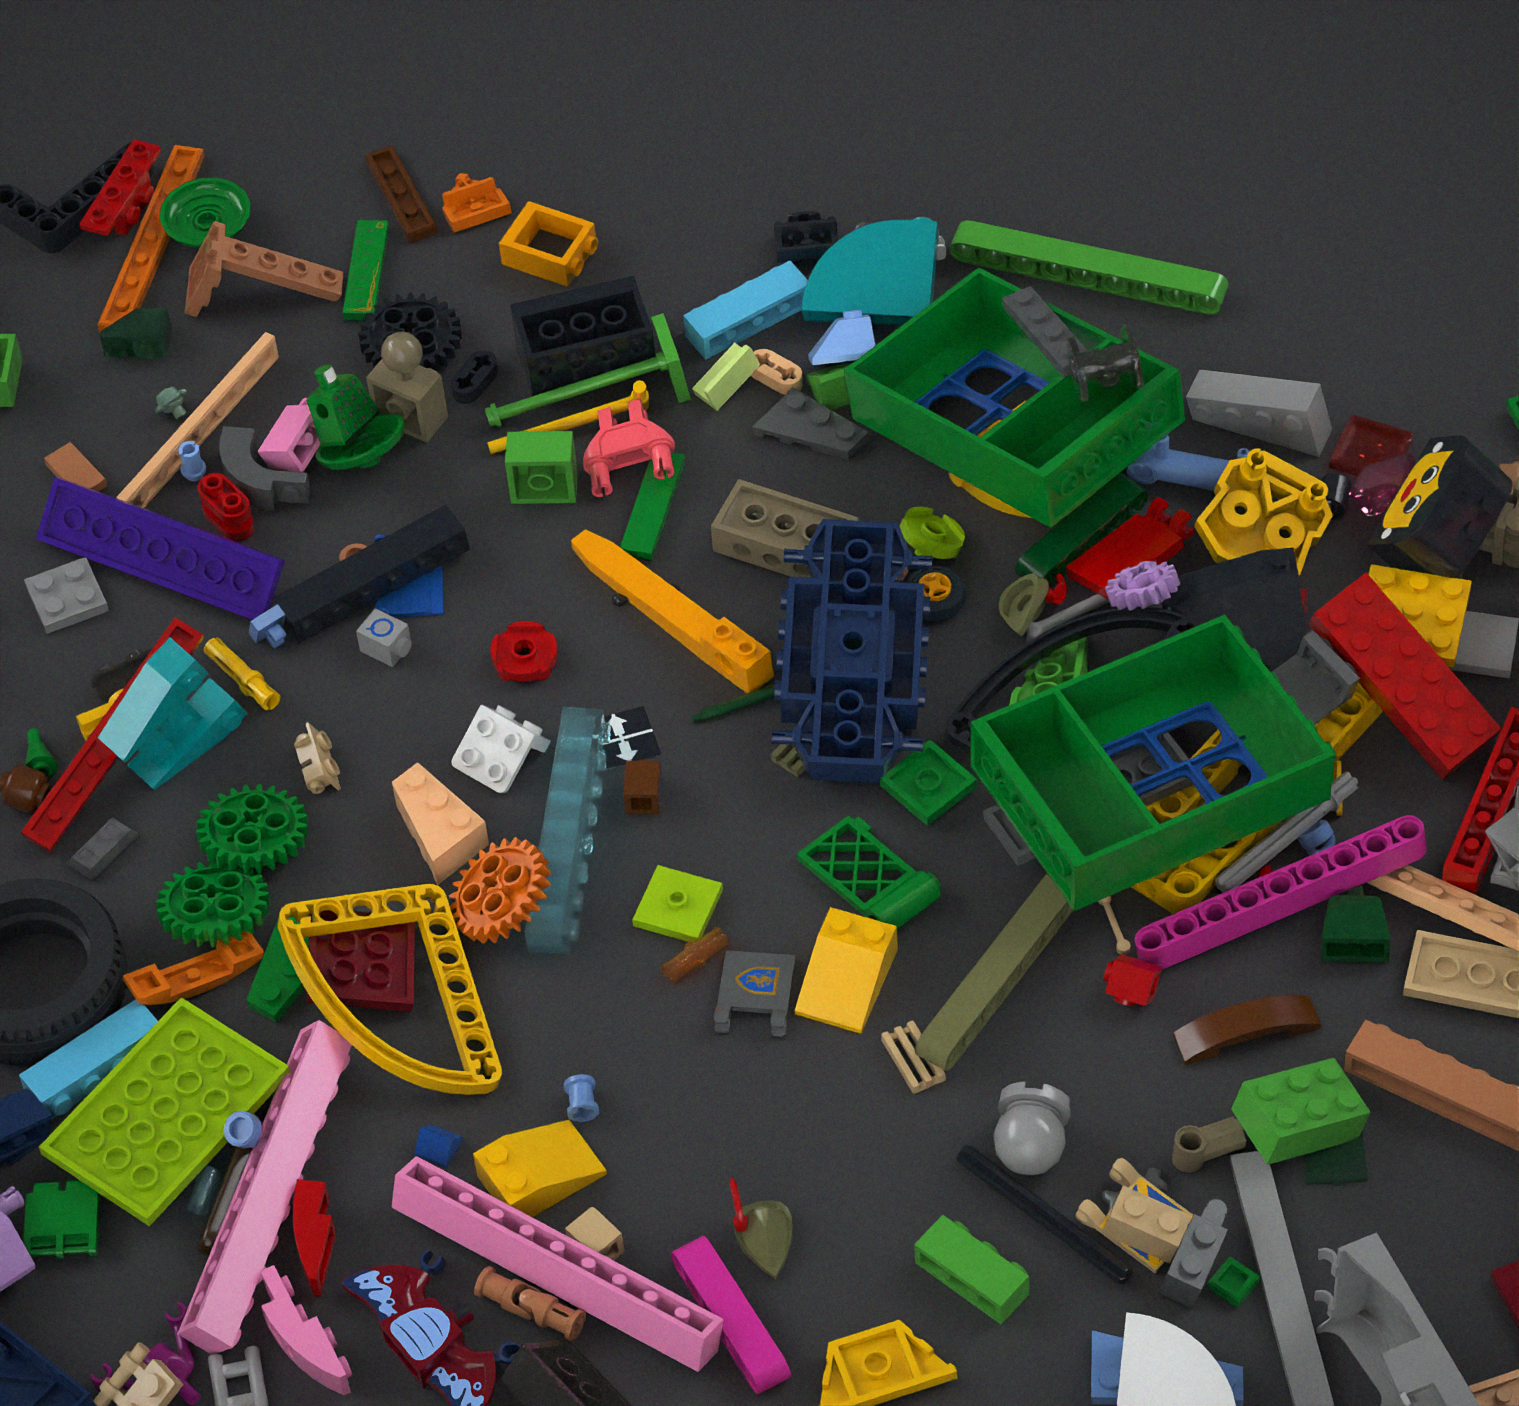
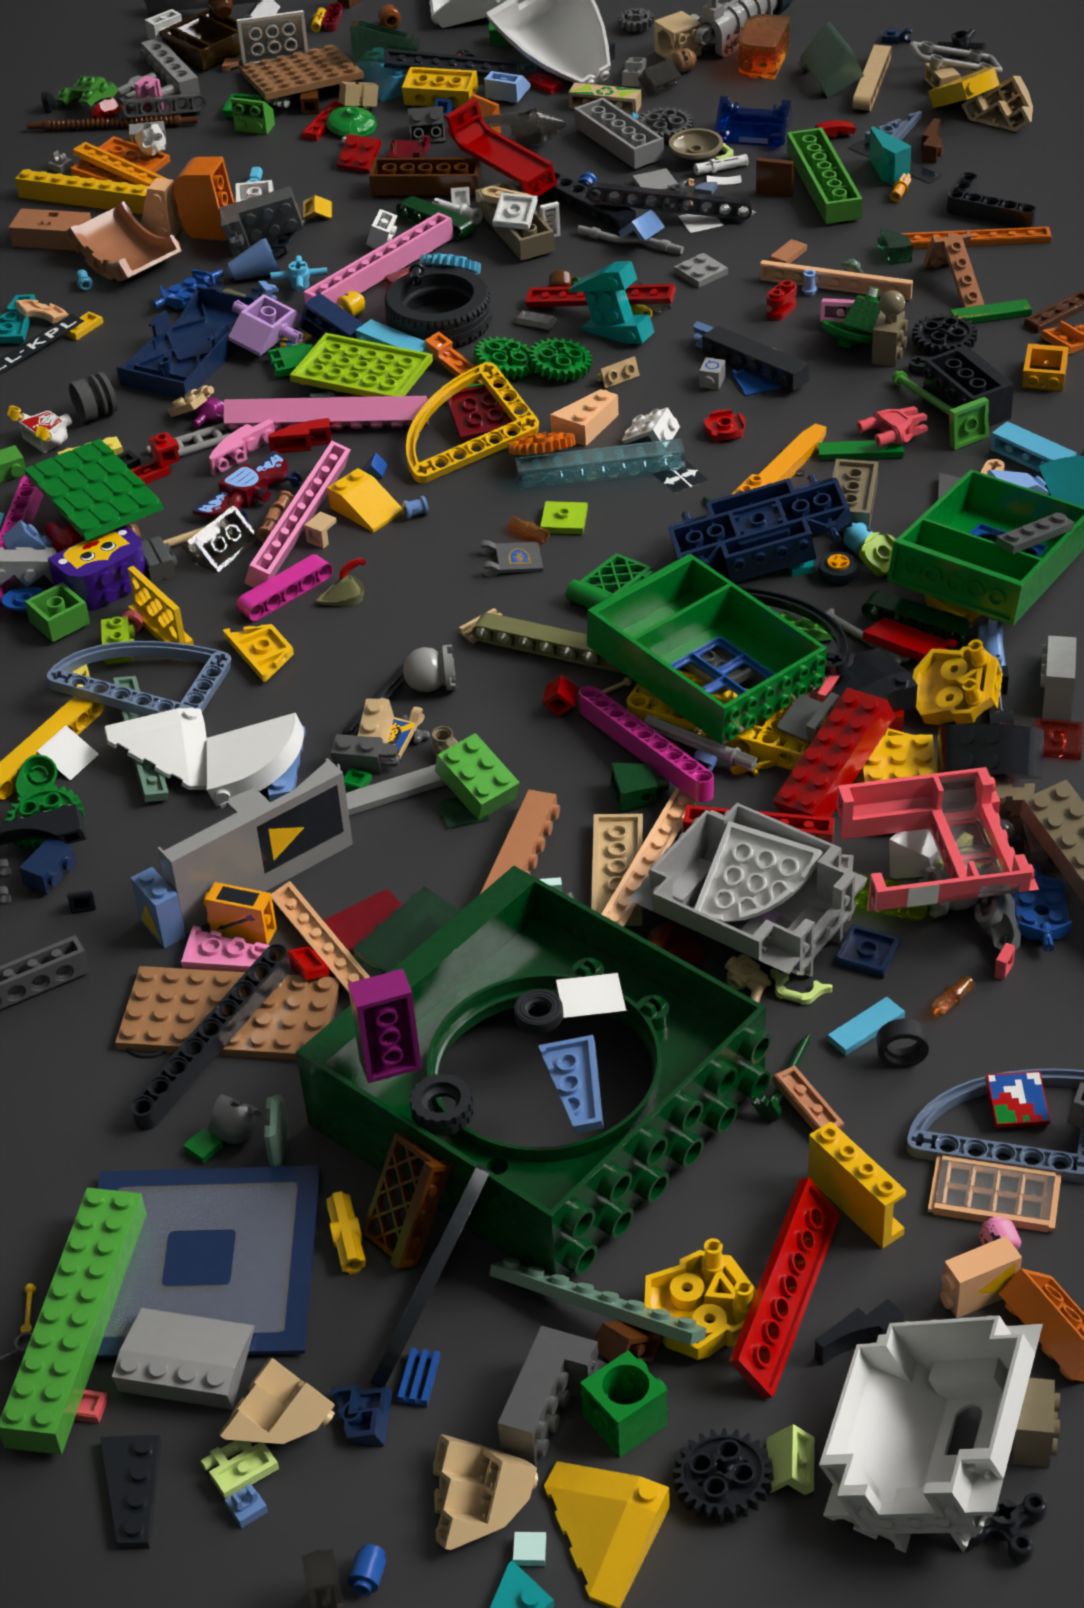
camera: 75 degrees right, 10 degrees down
dark purple plate [36,477,285,620] -> none
red bracket [80,139,161,236] -> none
green hat [159,178,251,248] -> none
yellow pin [203,637,281,711] -> none
dark grey arch [219,426,312,511] -> none
medium blue tile [224,1111,262,1149] -> none
yellow bar [487,380,649,455] -> none
bright green brick [505,430,578,504] -> none
reddish brown brick [623,759,662,814] -> none
yellowish green panel [692,343,760,411] -> none
yellow slope [794,907,898,1034] -> none
bright green brick [914,1215,1029,1325] -> none
olive piece [998,573,1067,636] -> none
clear smoke hose [1067,324,1143,401] -> none
lavender gear [1105,561,1180,611] -> none
reddish brown slope [1173,995,1321,1065] -> none

